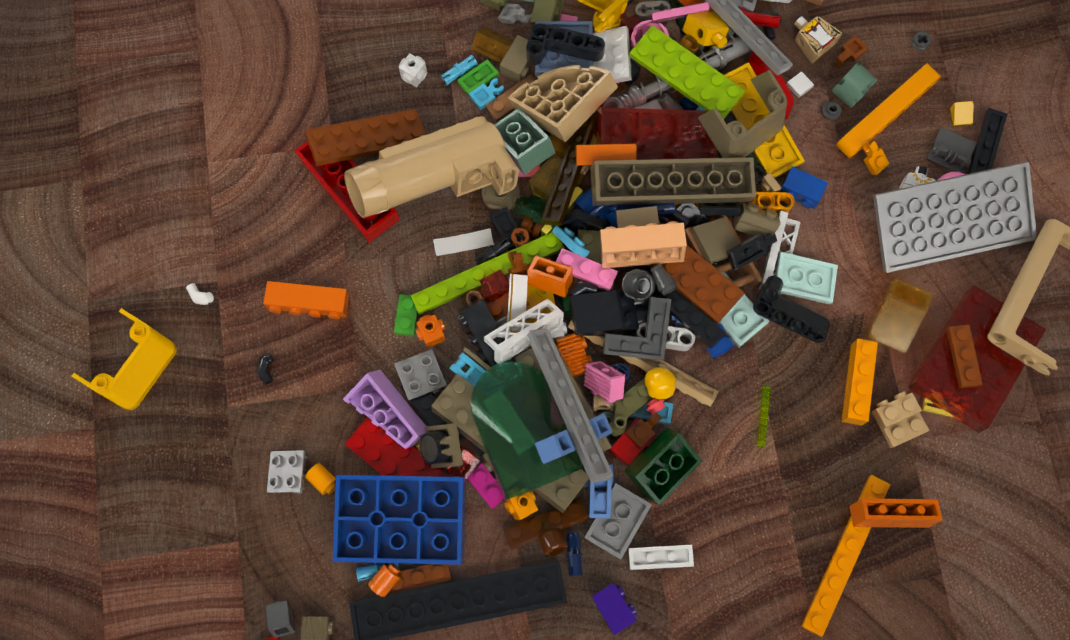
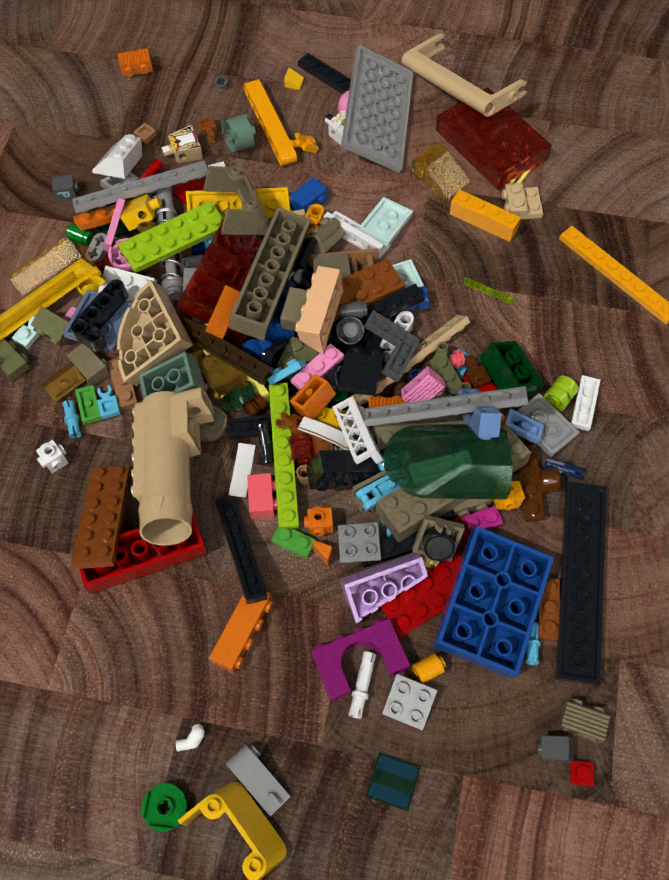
camera: 70 degrees left, 10 degrees down
black arm [256,354,274,385] -> none
orange brick [368,563,401,597] -> none
light grey plate [497,3,531,24] -> none
dark orange bush [511,228,529,247] -> none
dark purple brick [591,583,637,635] -> none
yellow hair [644,367,676,399] -> none
black hinge [726,233,777,270] -> none
black beam [753,276,831,343] -> none
dark grey plate [822,101,842,120] -> none
orange brick [849,498,943,528] -> none
dark grey hinge [927,127,977,173] -> none
dark orange plate [946,325,983,389] -> none
none -> green plate [141,783,188,832]
none -> black plate [216,496,267,604]
none -> light grey door [226,744,290,816]
none -> coral brick [247,473,278,519]
none -> magenta arch [311,618,410,703]
none -> orange slope [312,540,333,566]
none -> white pin [348,652,376,719]
none -> piece [365,752,421,811]
none -> lime wheel [544,375,579,411]

